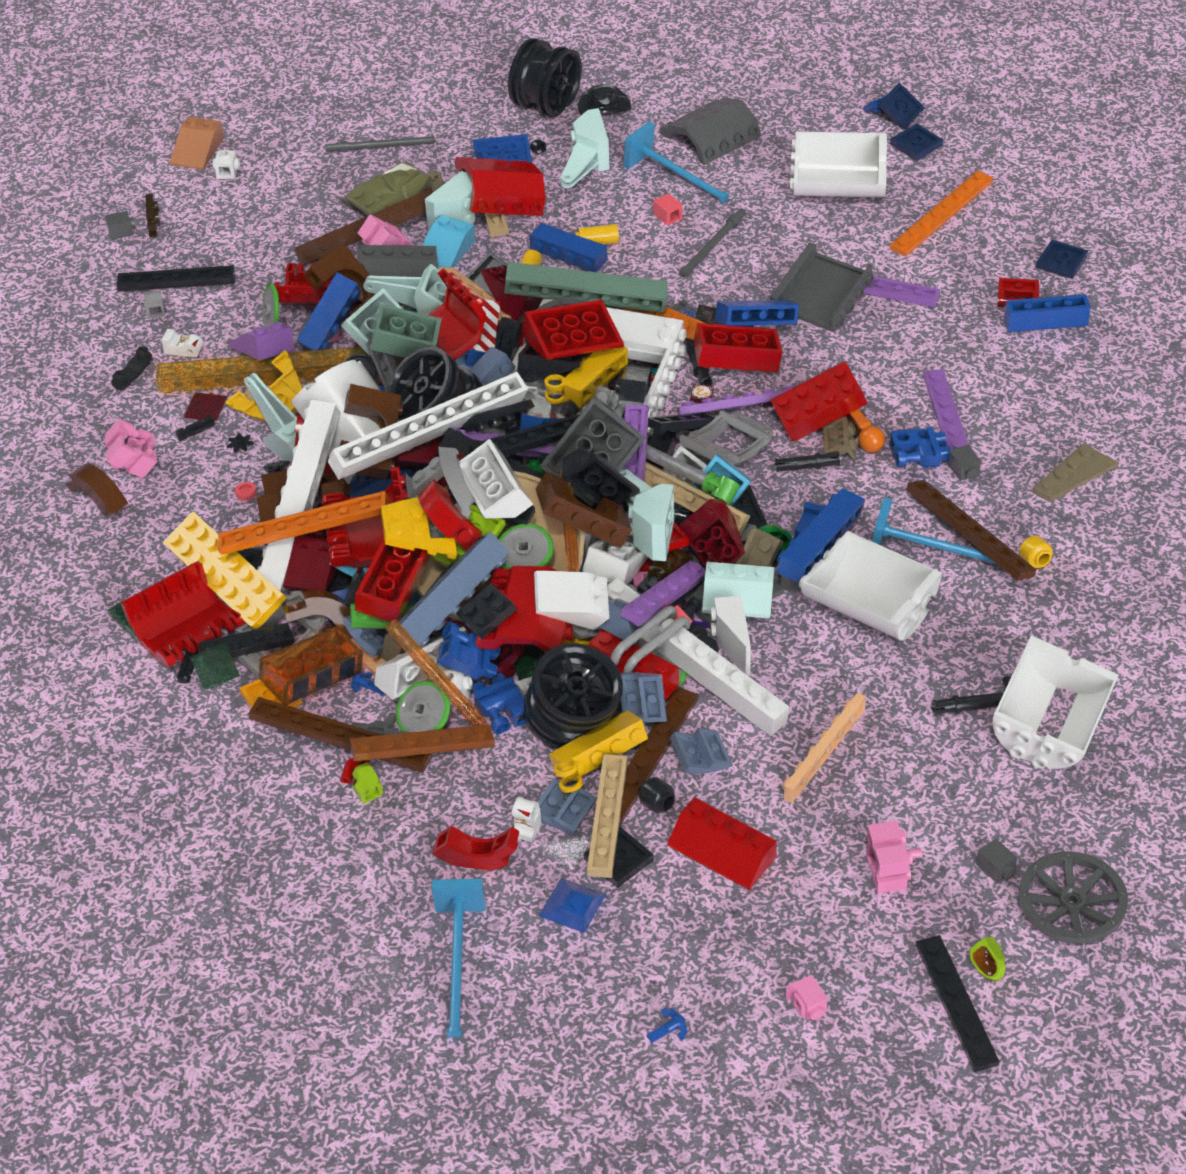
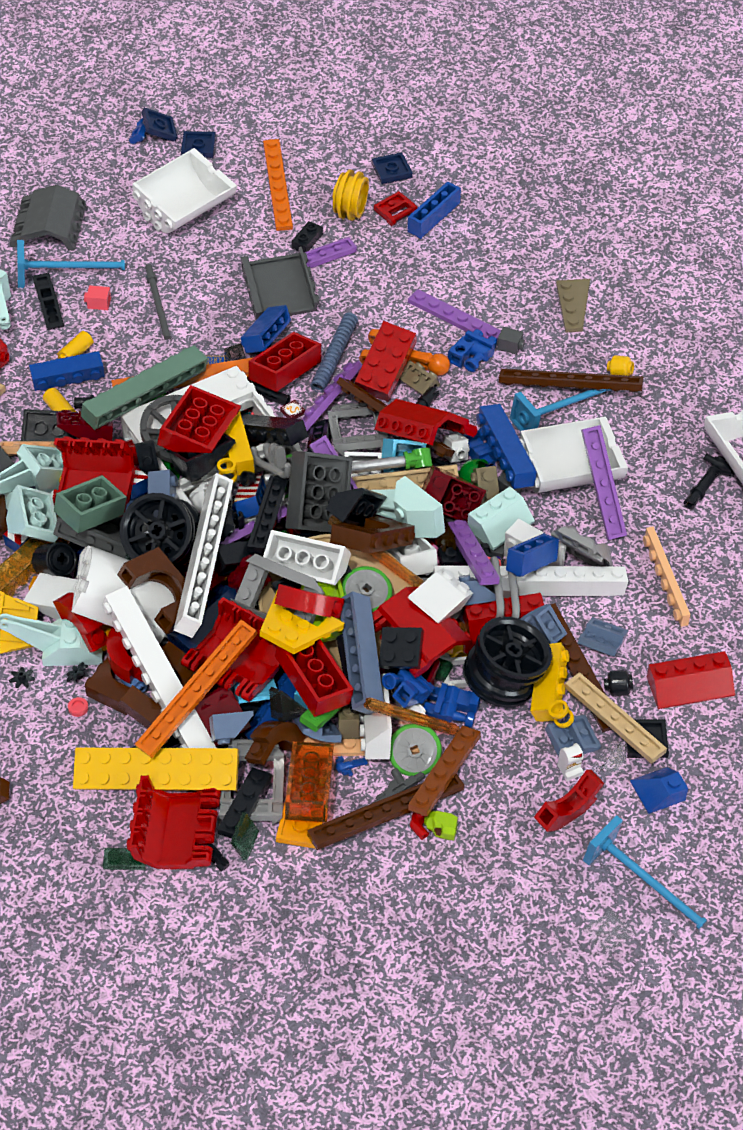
camera: 50 degrees left, 5 degrees up
none -> black slope [32,273,64,330]
none -> sand blue slope [209,711,253,745]
none -> black piece [291,221,323,253]
none -> sand blue piece [310,312,358,393]
none -> yellow wheel [332,169,369,221]
none -> reddish brown plate [336,377,455,458]
none -> red hinge [374,399,477,446]
none -> white brick [443,433,469,463]
none -> blue brick [506,533,559,577]
none -> light grey wedge [551,526,613,566]
none -> medium lavender plate [581,425,627,540]

